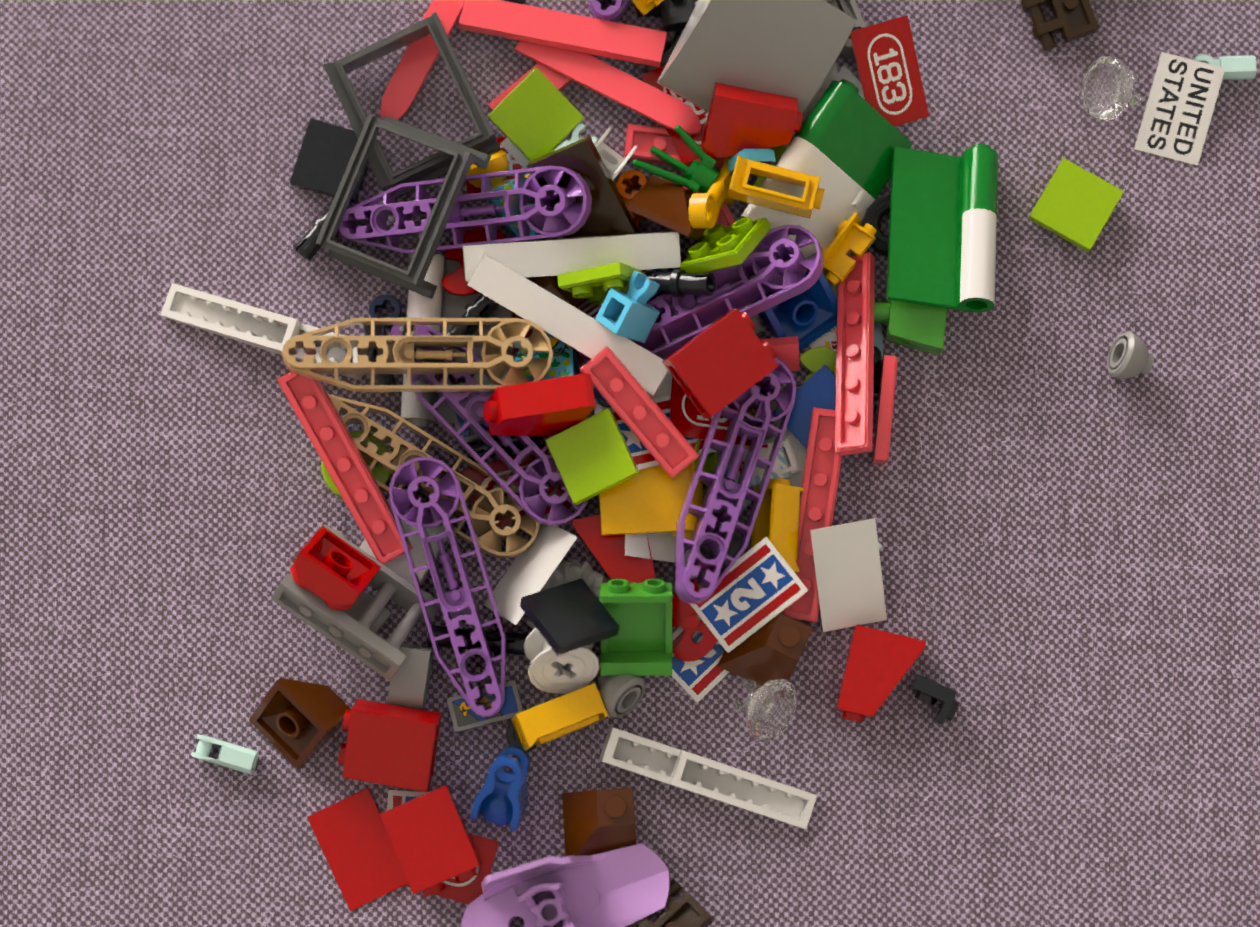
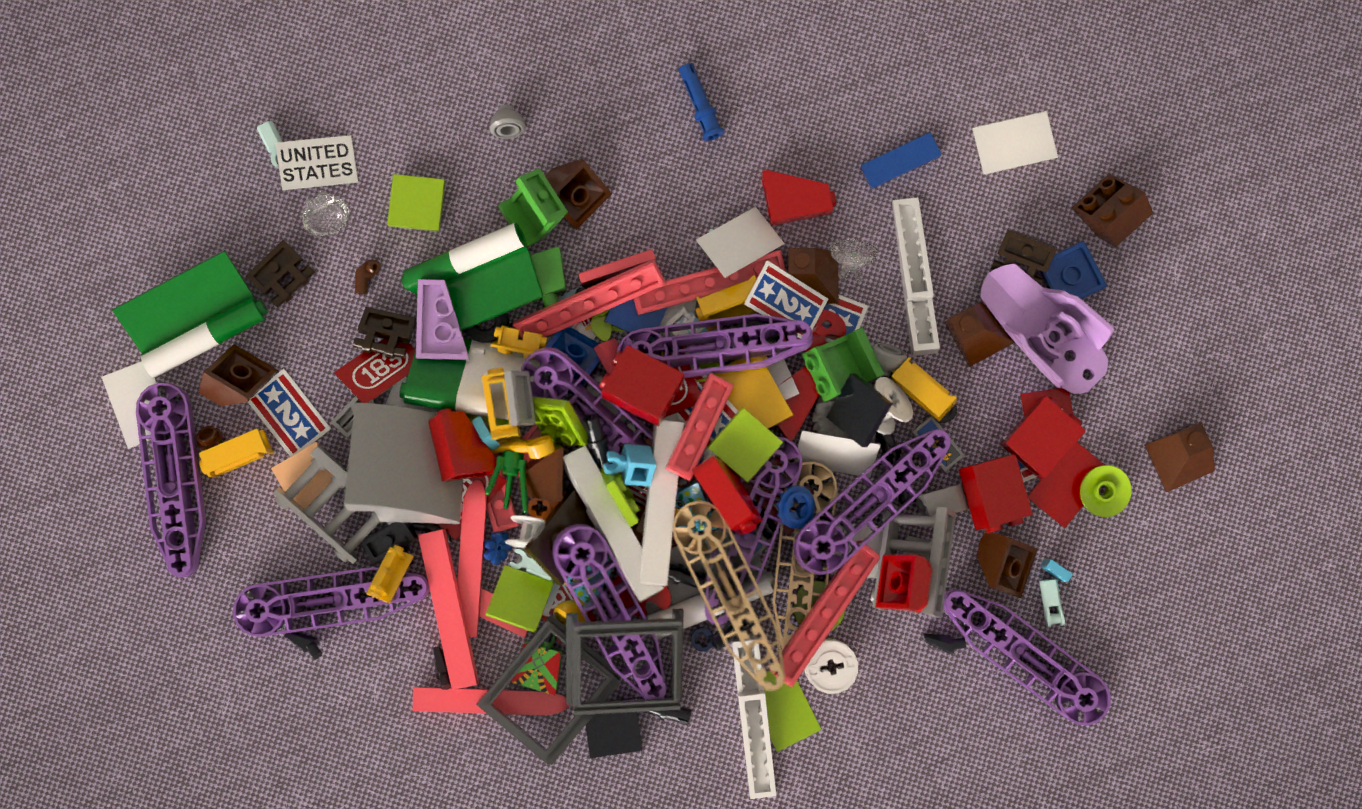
camera: 120 degrees left, 5 degrees up
blue piece [470,745,530,831] -> none
black bracket [909,674,959,726] -> none
none -> dark brown plate [353,307,417,359]
none -> reddish brown arm [355,259,381,294]
none -> lavender wing [416,279,470,360]
none -> blue plant [484,532,512,565]
none -> bright green panel [498,168,568,247]
none -> light grey tile [504,371,536,426]
none -> torso [510,632,563,695]
none -> reddish brown slope [545,159,612,230]
none -> blue pin [678,63,725,142]
none -> lime sticker [763,671,821,752]
none -> blue gear [776,486,815,528]
none -> white piece [804,639,858,694]
none -> blue tile [860,132,942,190]
none -> black bar [923,633,966,655]
none -> medium lavender beam [943,589,1111,726]
none -> medium azure tile [1040,558,1073,582]
none -> lime dish [1080,465,1132,517]

